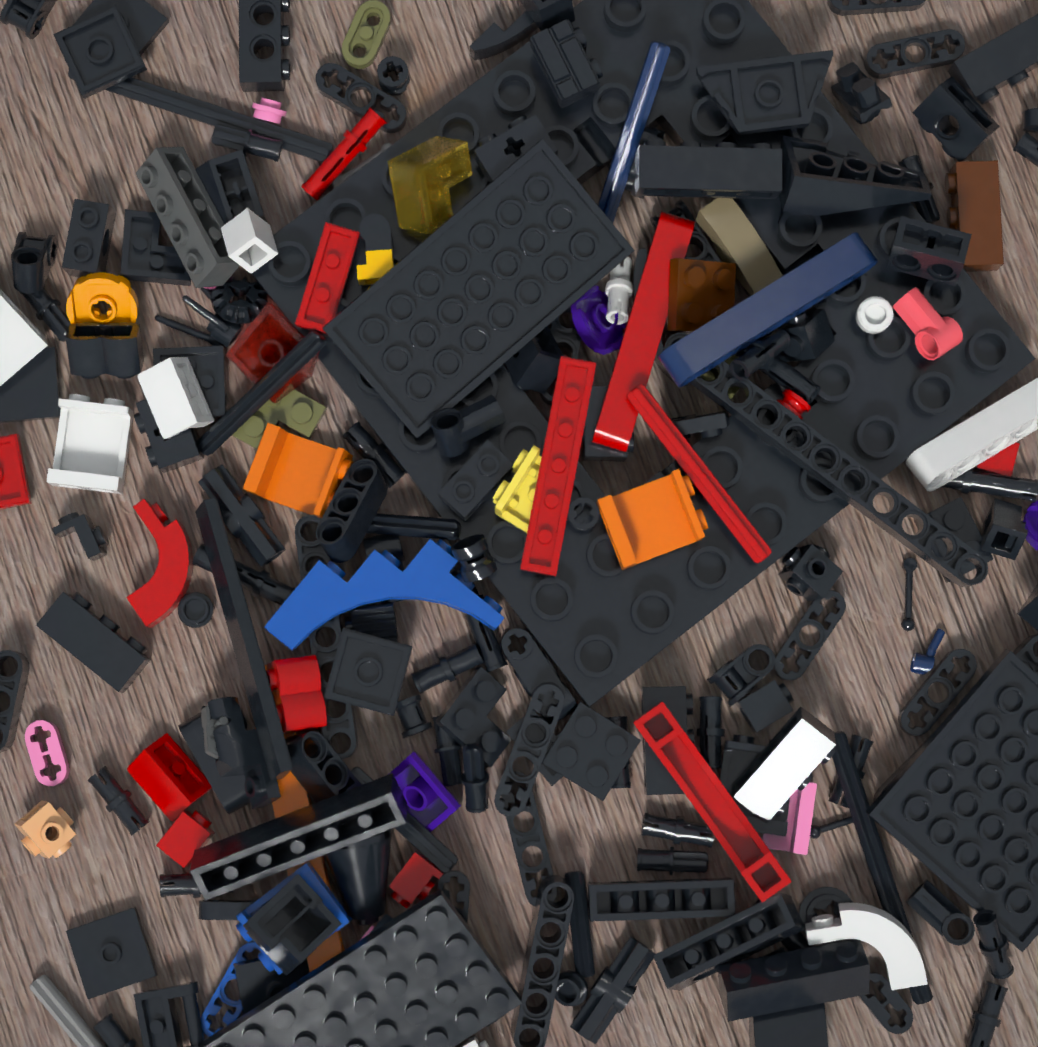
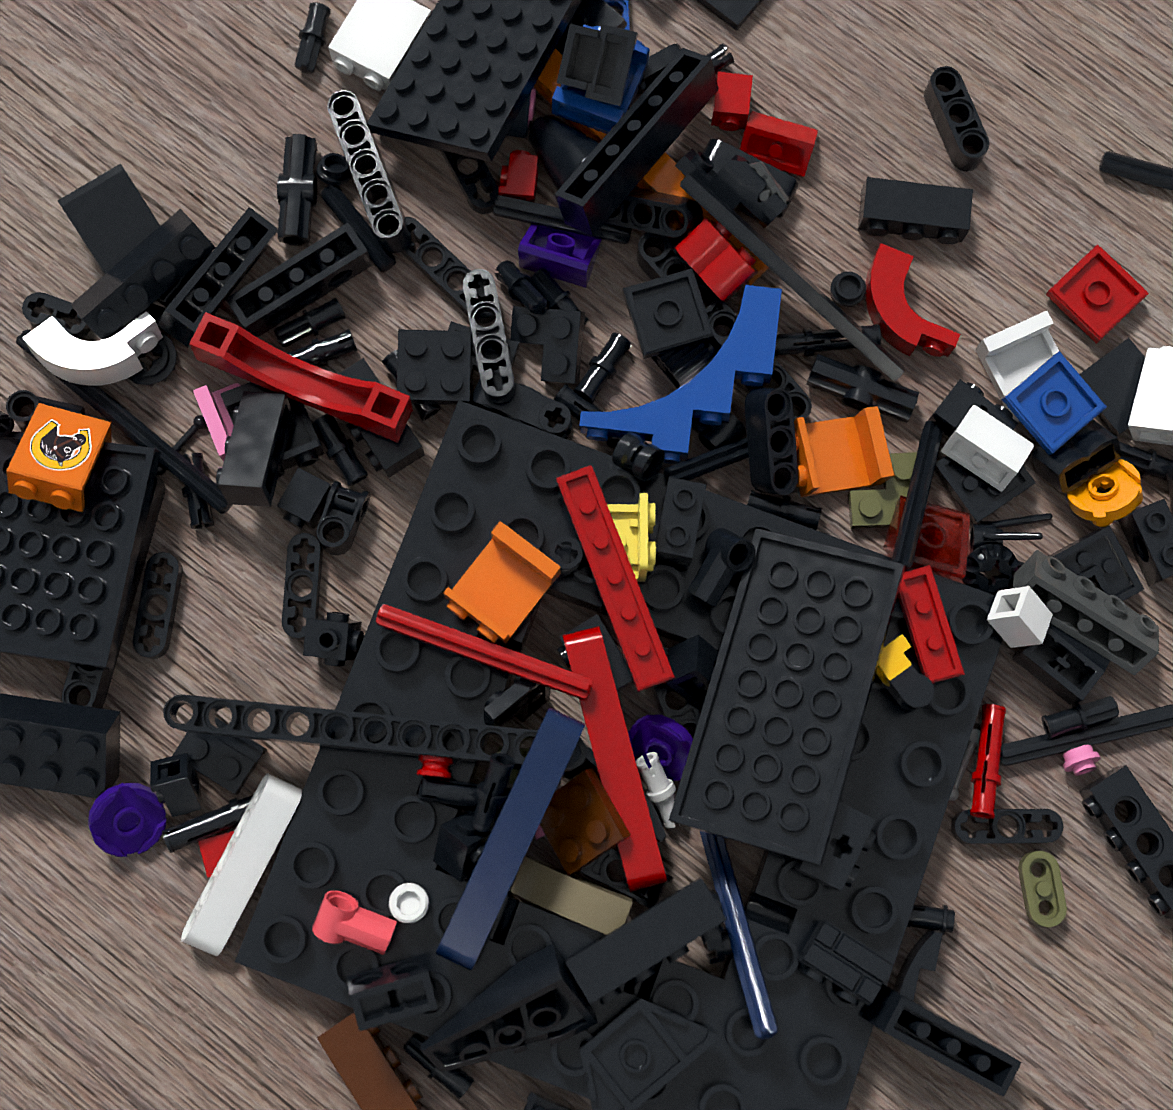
camera: 150 degrees right, 5 degrees down
light nougat brick [15,800,76,859] -> none
bright pink beam [25,720,70,786] -> none
black bracket [52,512,108,561] -> none
black pin [87,766,150,836] -> none
black bush [377,56,410,96] -> none
clear yellow panel [388,136,473,234] -> none
black bush [396,694,433,739] -> none
black hinge [901,558,917,631] -> none
dark blue hand [910,629,945,675] -> none
none -> orange panel [6,403,112,512]
none -> black pin [907,904,955,936]
none -> blue plate [1001,351,1107,455]

